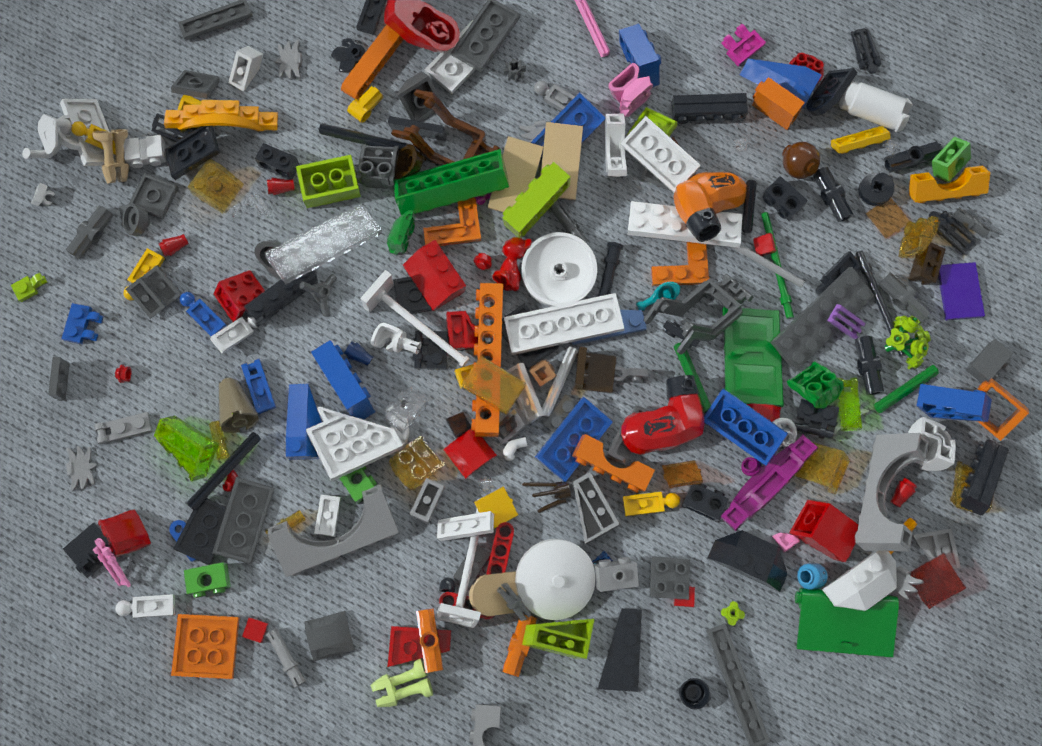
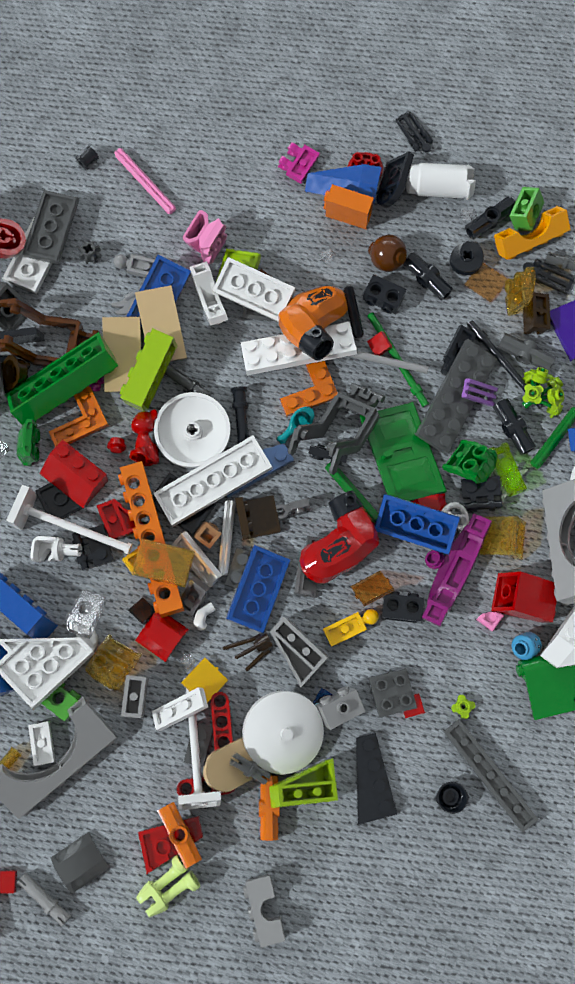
camera: 15 degrees left, 0 degrees up
dark blue cone [344,341,373,366] -> none
black hinge [439,577,456,593] -> none
orange arch [572,434,655,493] -> none
wedge [619,24,662,87] -> none
black brick [671,93,748,124] -> none
black wedge [707,530,788,592] -> none
yellow plate [831,126,890,154] -> none

